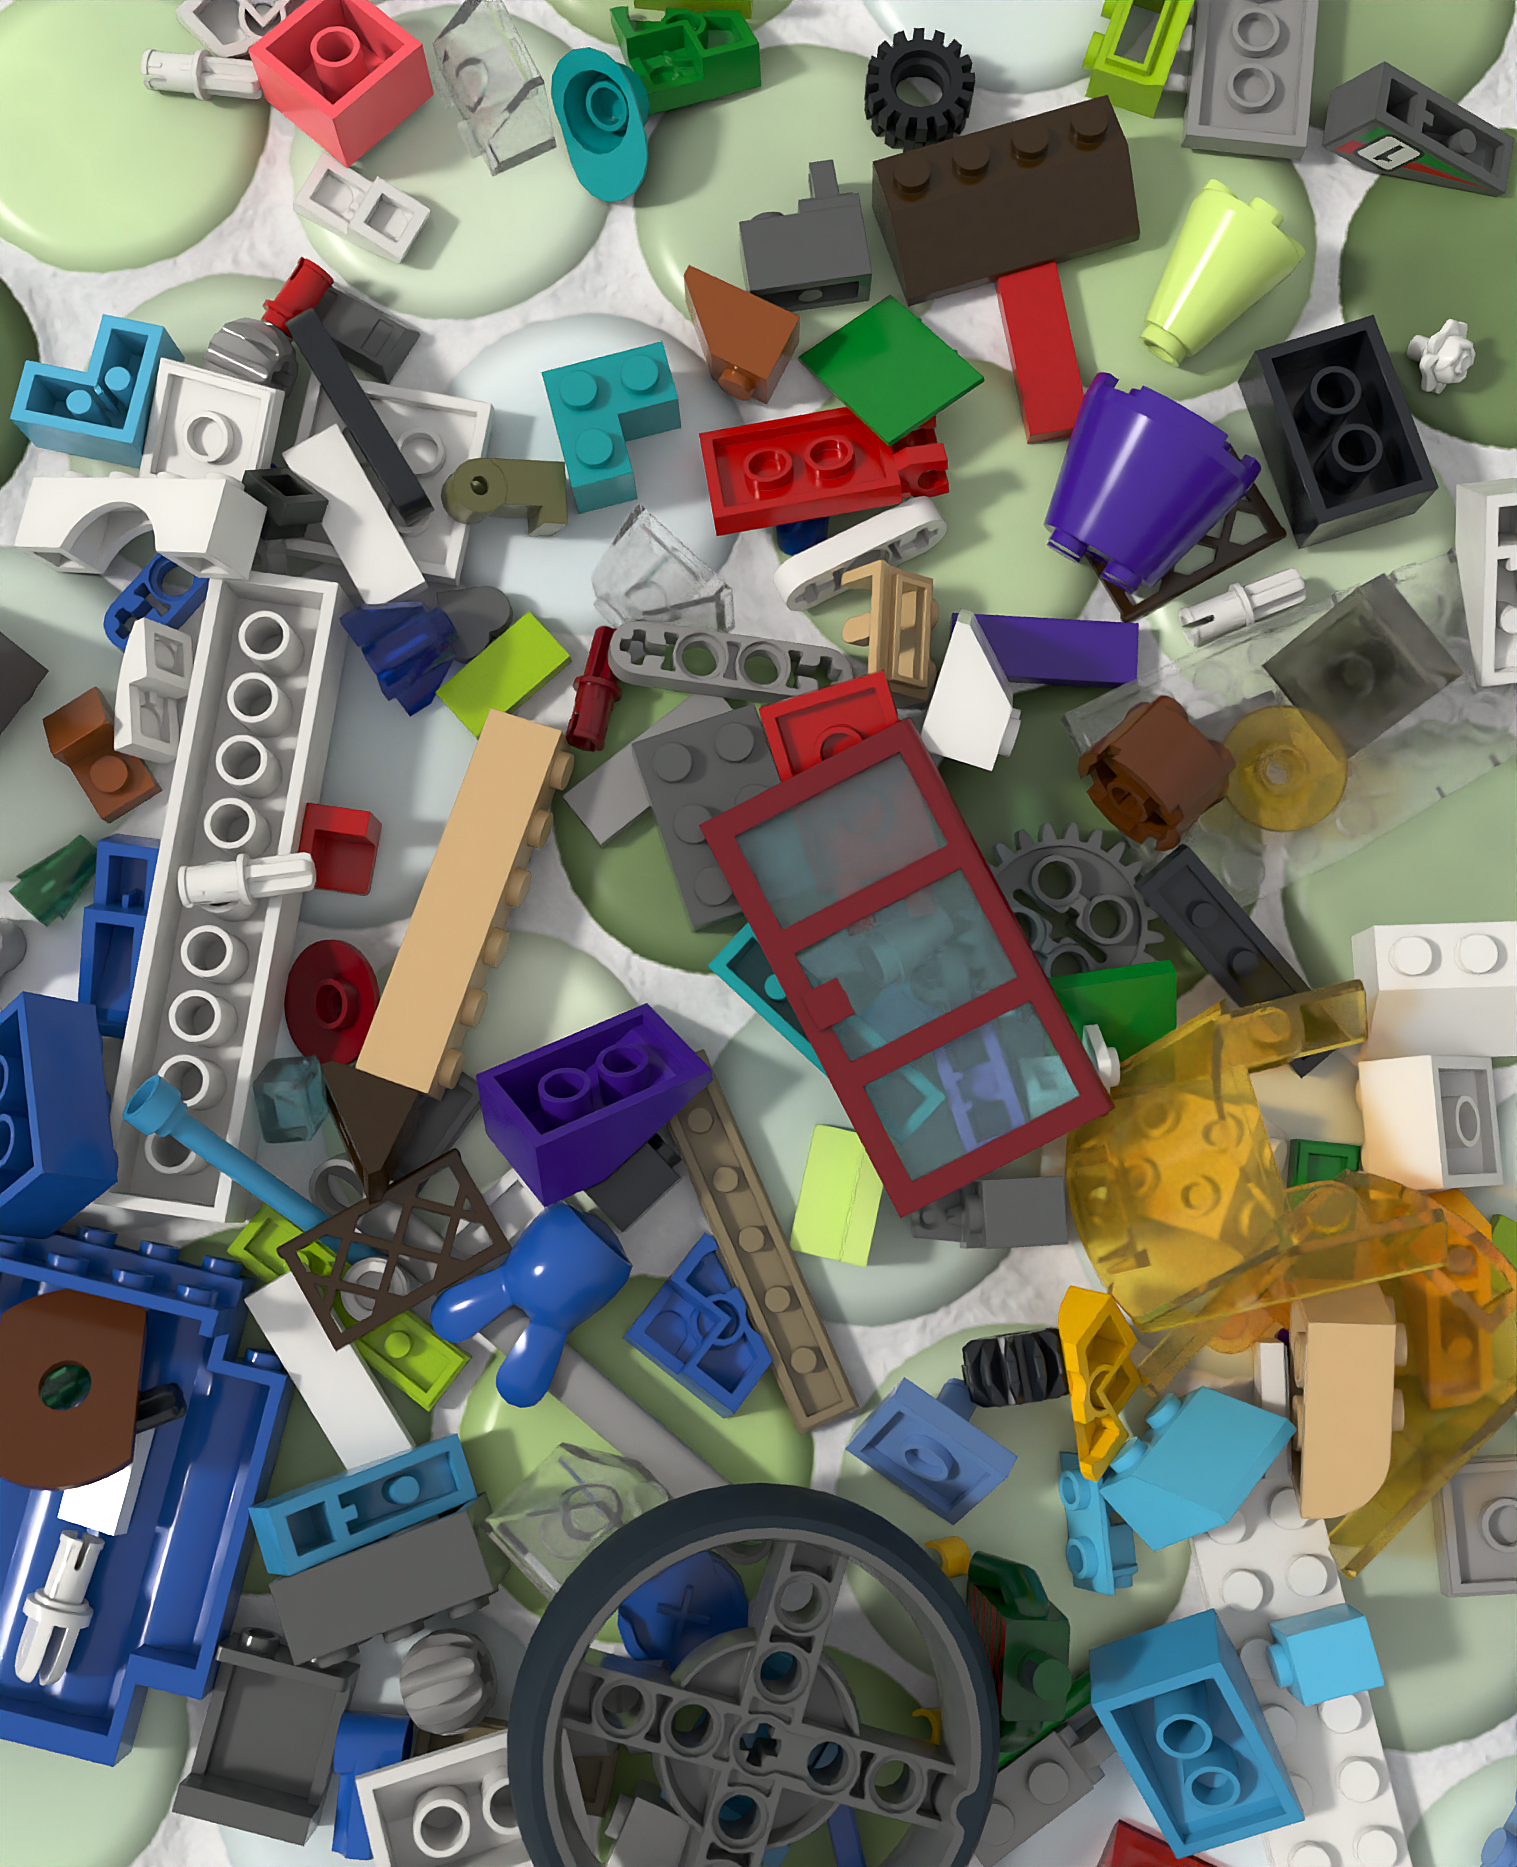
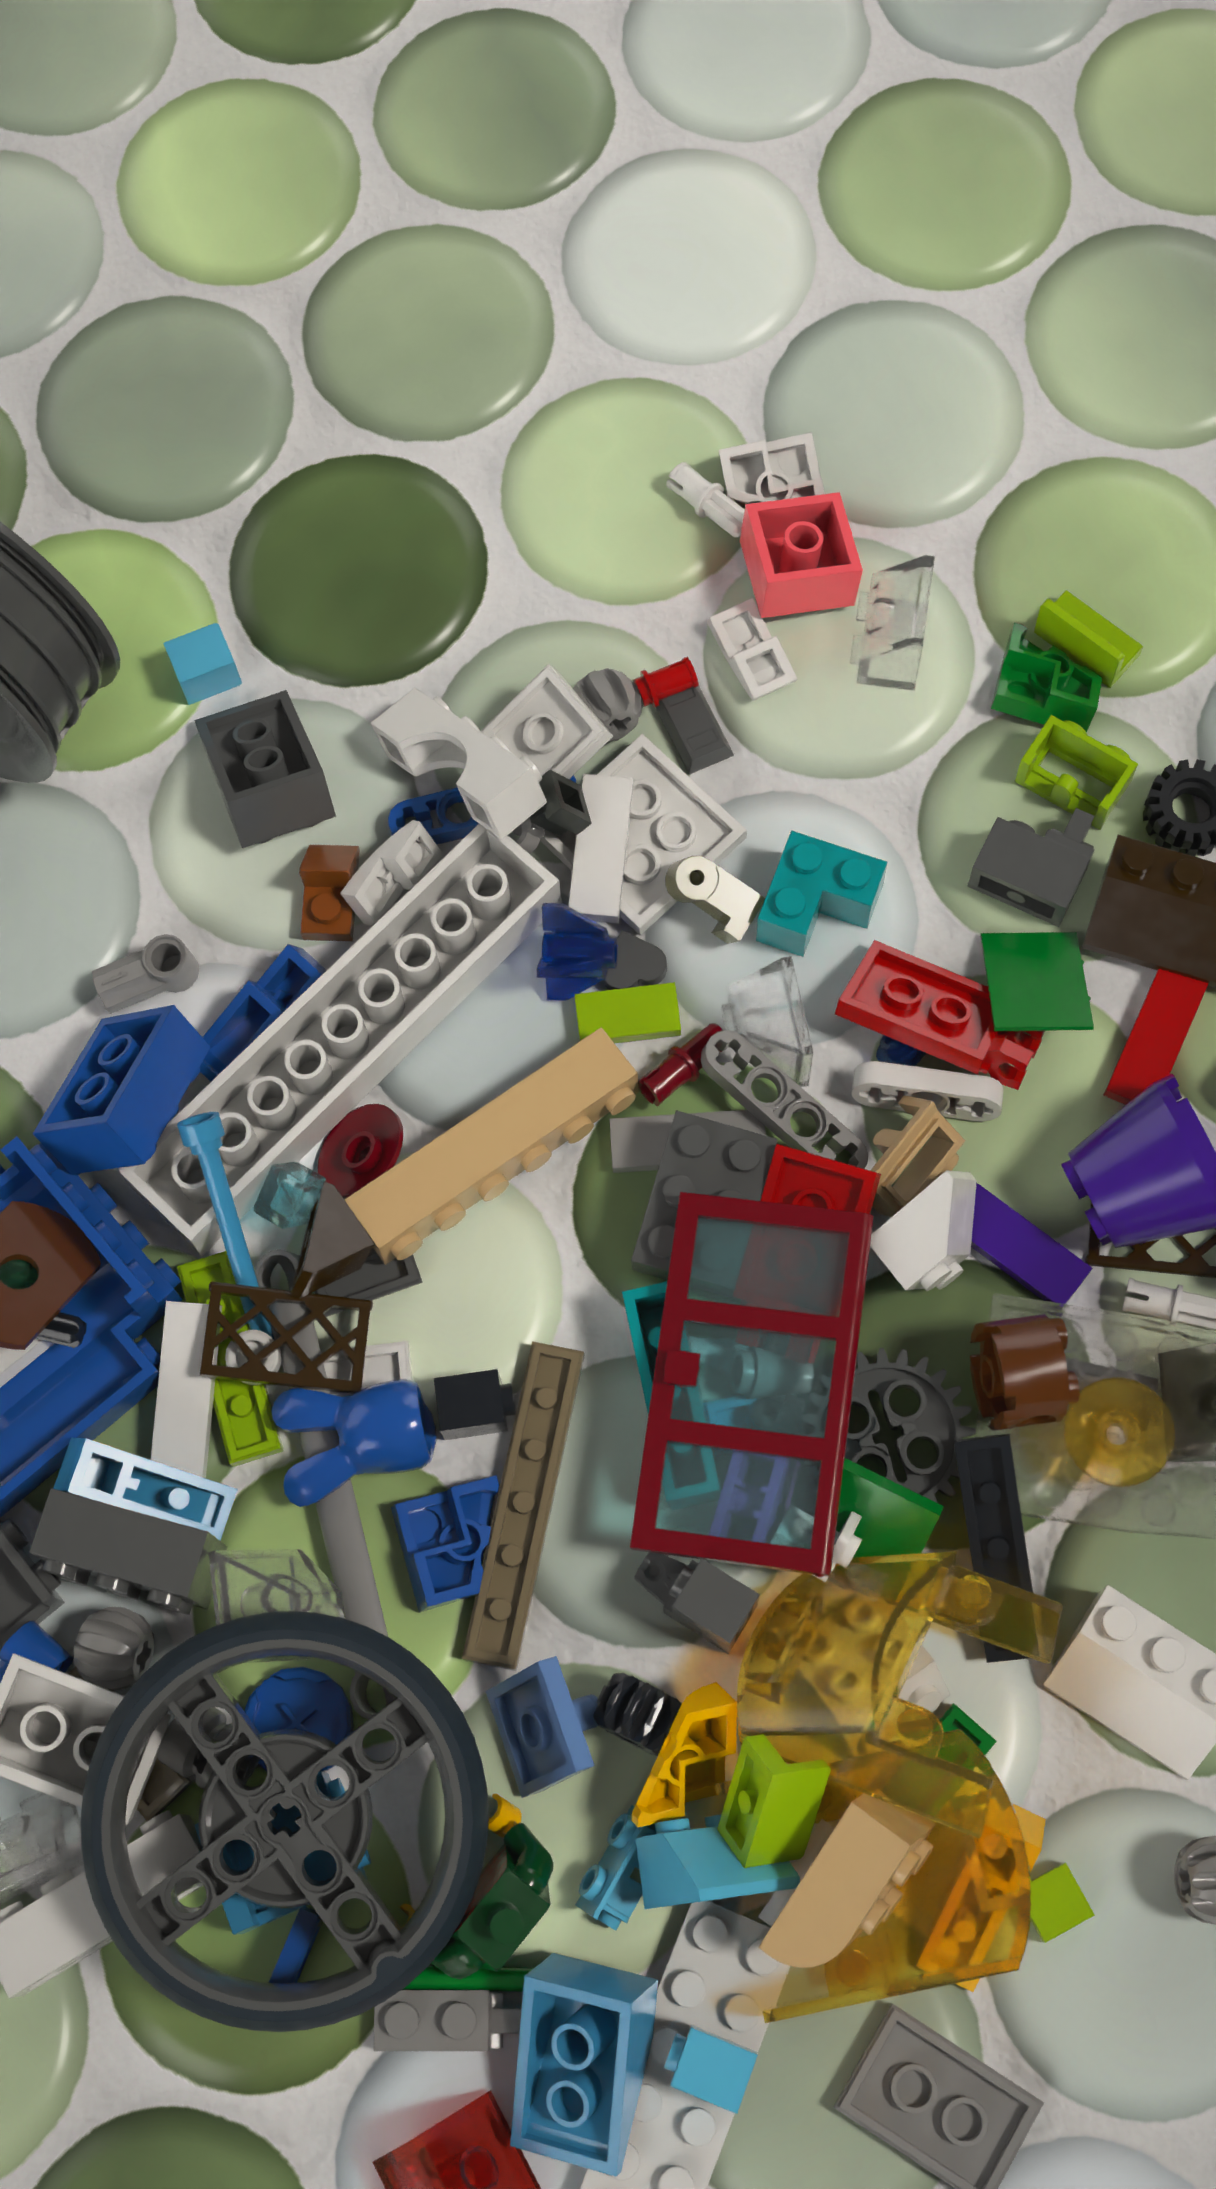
camera: 40 degrees right, 10 degrees down
clear green cone [8,834,97,928] -> none
medium azure brick [10,314,185,468] -> none
white axle [178,852,316,909] -> none
black beam [284,307,435,526] -> none
red panel [298,802,382,896] -> none
dark purple slope [476,1003,713,1208] -> none
teal piece [551,47,650,202] -> none
dark orange slope [683,265,800,405] -> none
yellowish green panel [789,1124,893,1267] -> none
slope [1356,1055,1504,1192] -> none
none -> lime panel [717,1734,831,1868]
none -> lime window [1015,715,1138,830]

